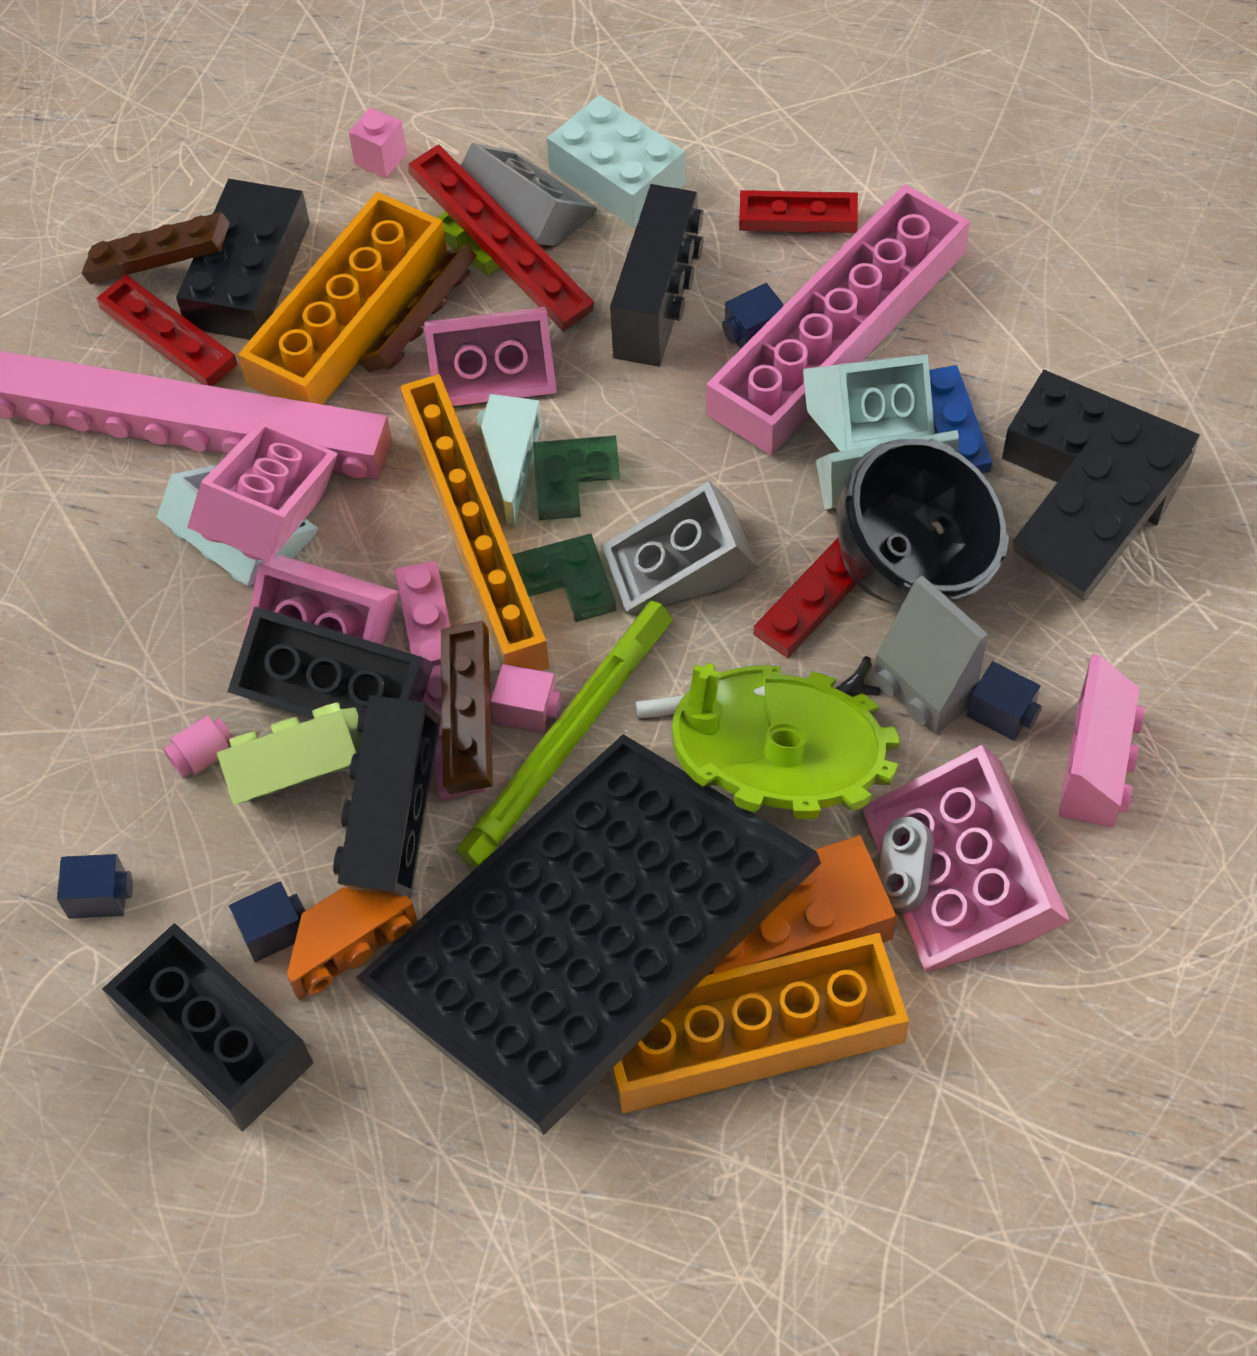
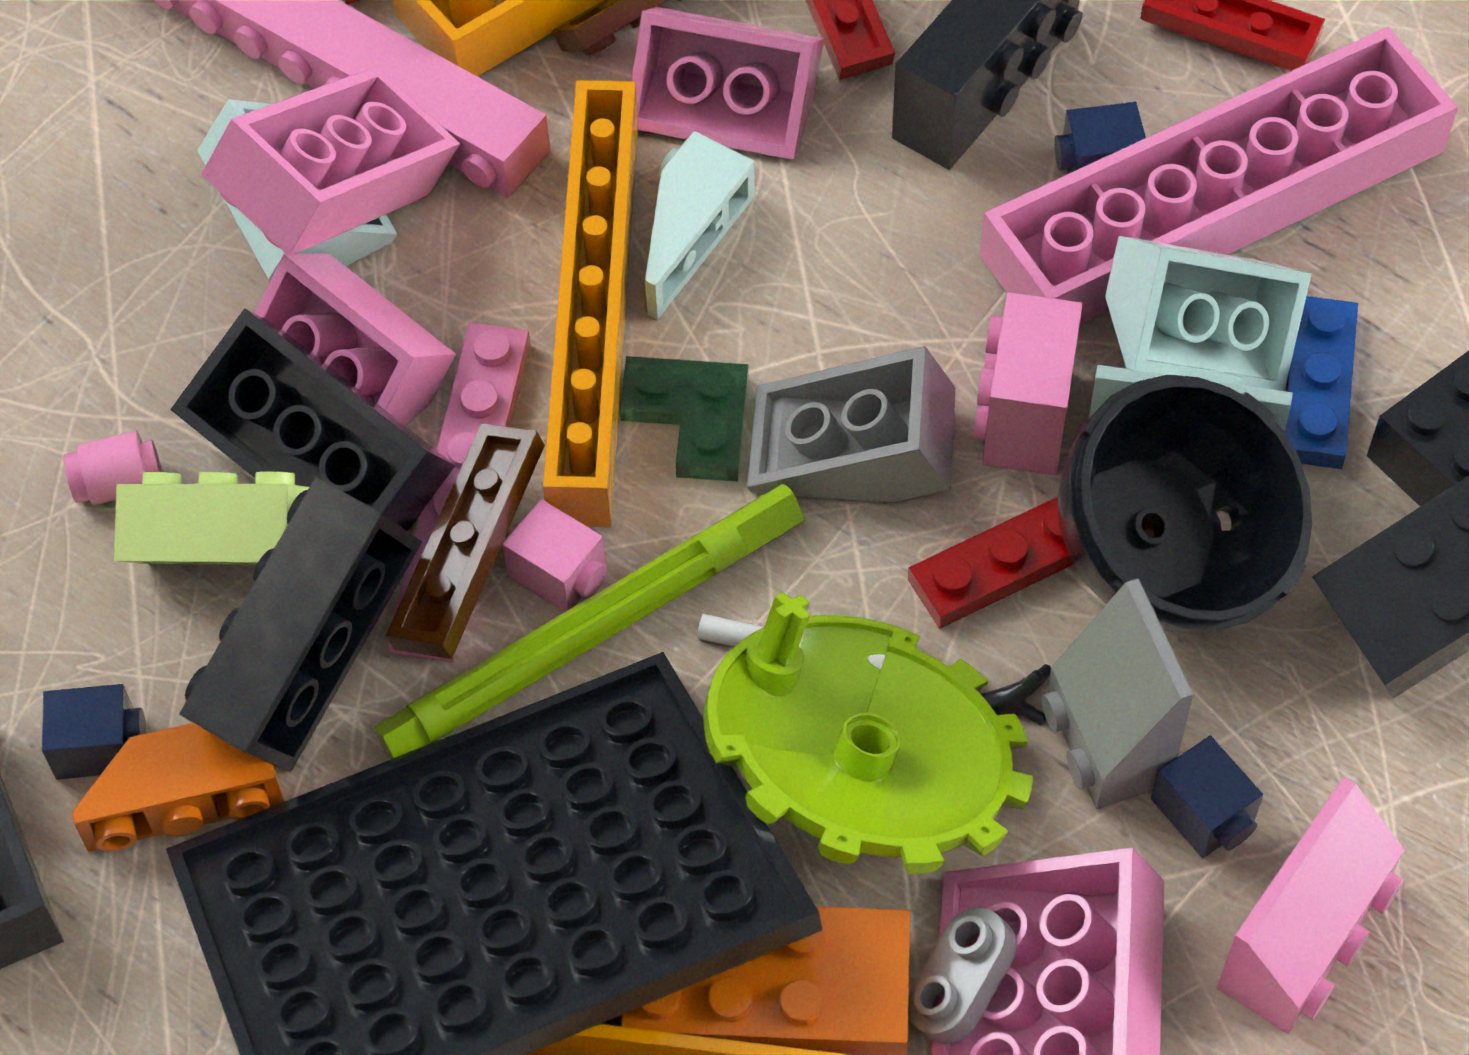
camera: 20 degrees right, 0 degrees up
clear green plate [533,435,620,521] -> none
none -> bright pink brick [973,292,1082,476]

